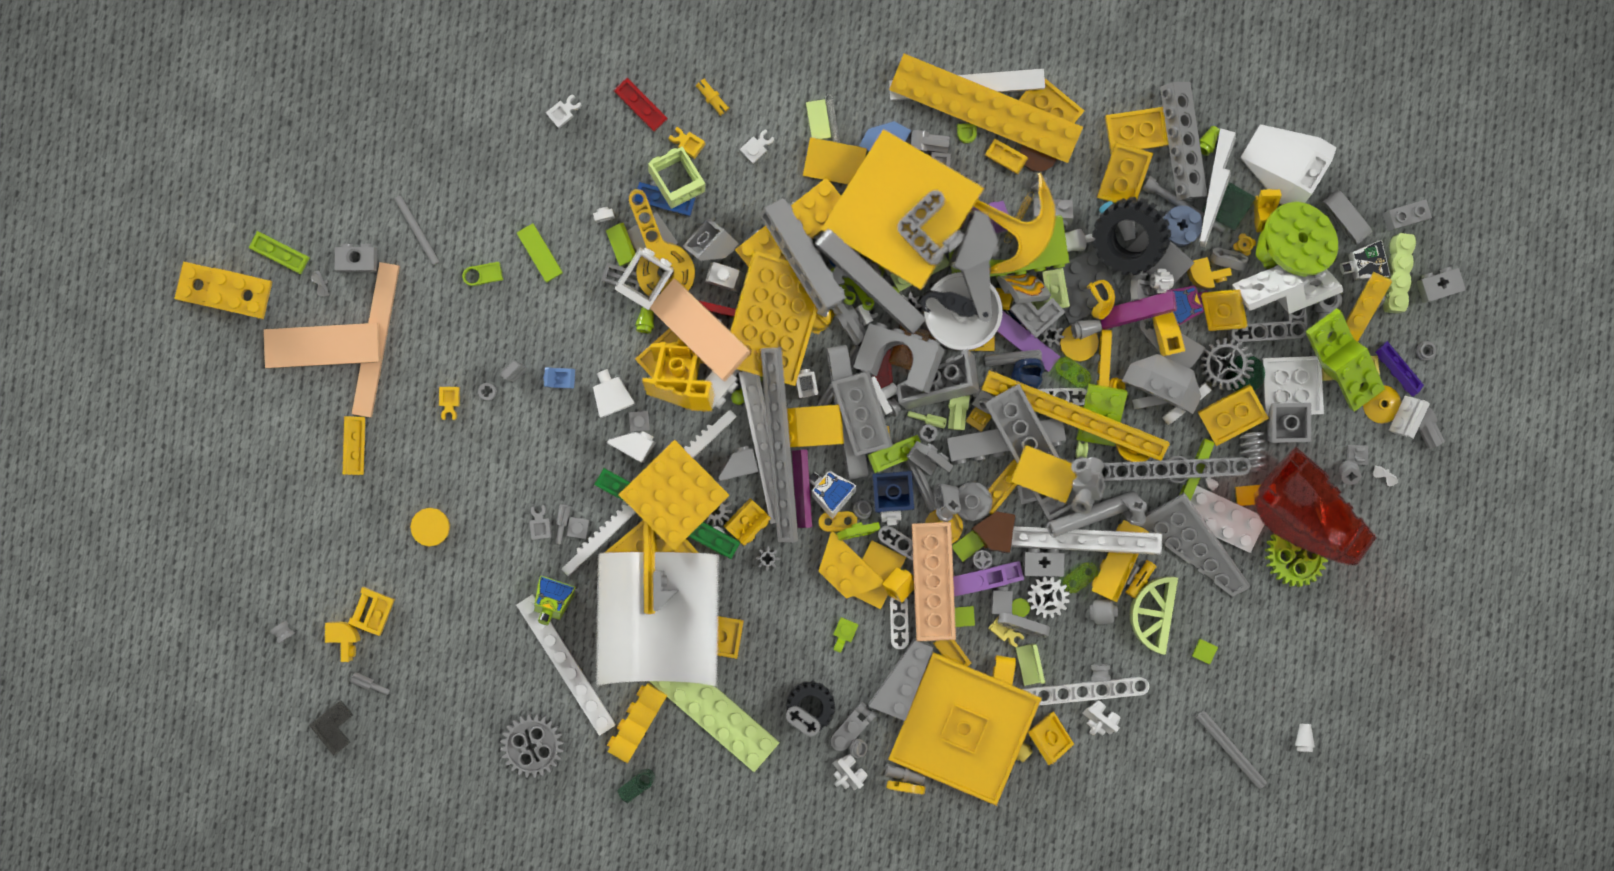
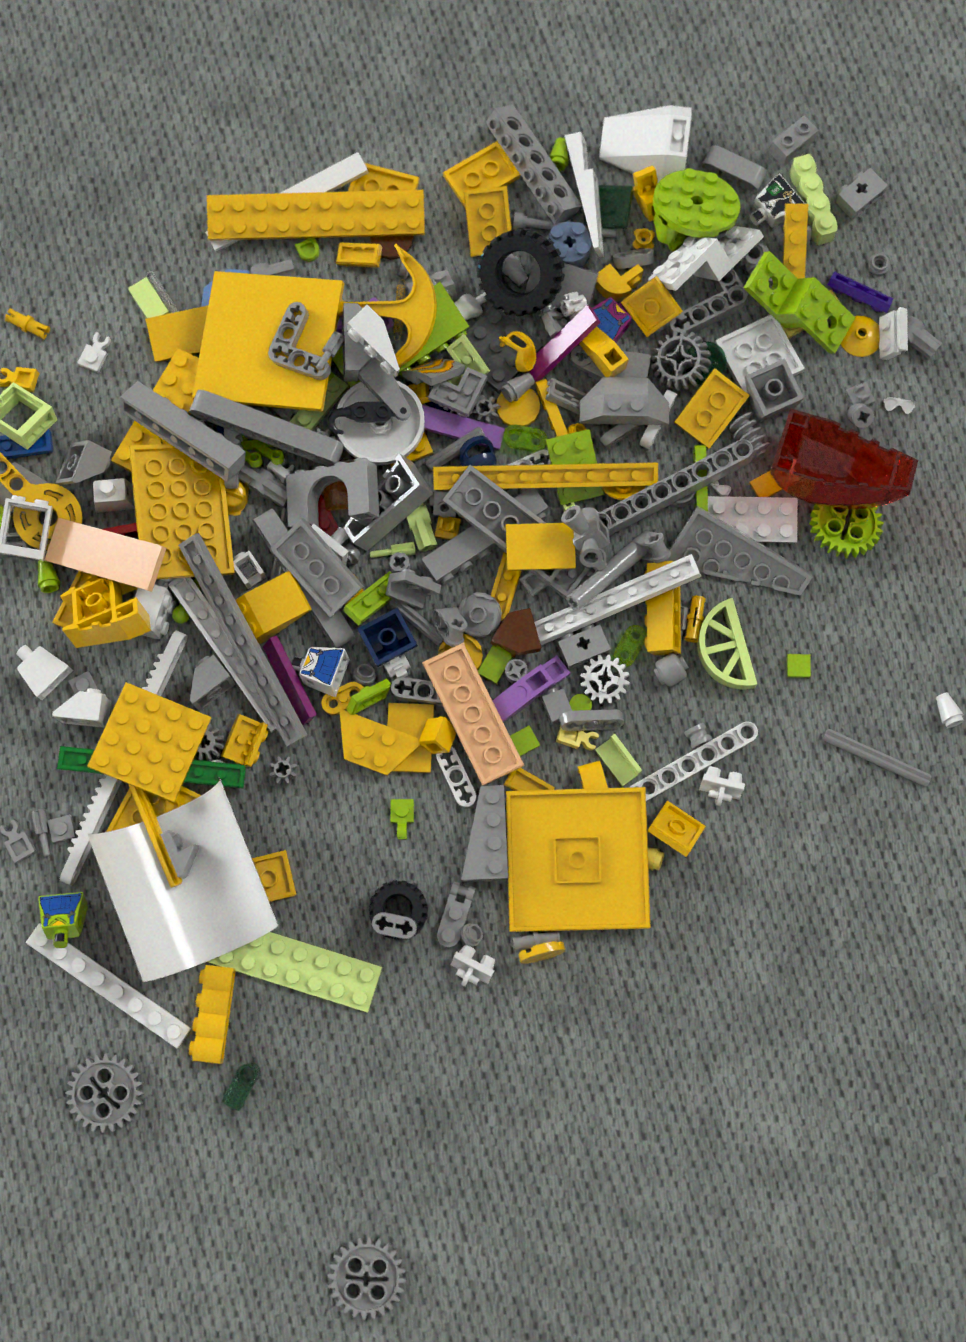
camera: 20 degrees left, 10 degrees down
none -> white slope [347,305,400,377]
none -> light grey tile [545,378,586,415]

